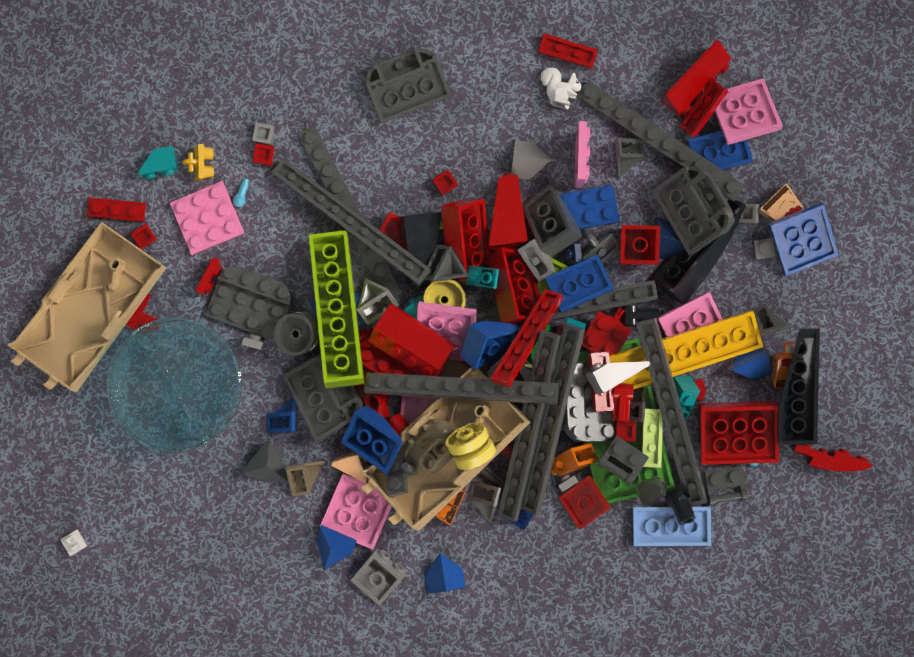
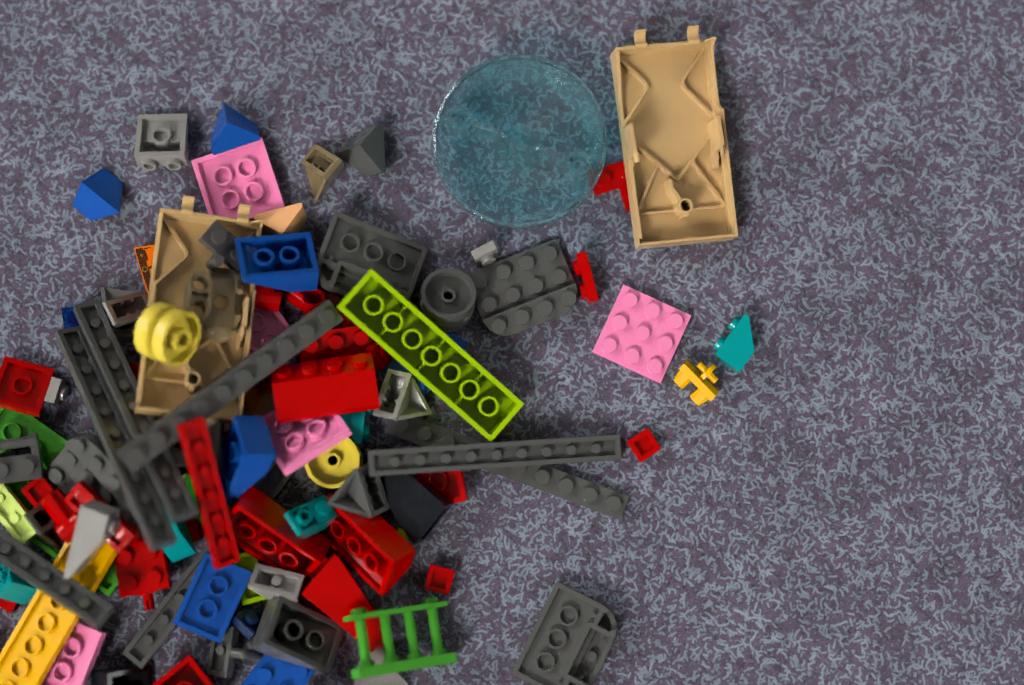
camera: 135 degrees right, 0 degrees up
red plate [87,197,147,222] -> none
red plate [131,223,158,250] -> none
medium azure piece [233,179,249,207] -> none
light grey plate [252,122,275,145] -> none
blue slope [267,397,297,433] -> none
orange torso [551,443,599,477] -> none
black piece [621,306,660,326] -> none
none -> bright green fence [343,597,457,680]

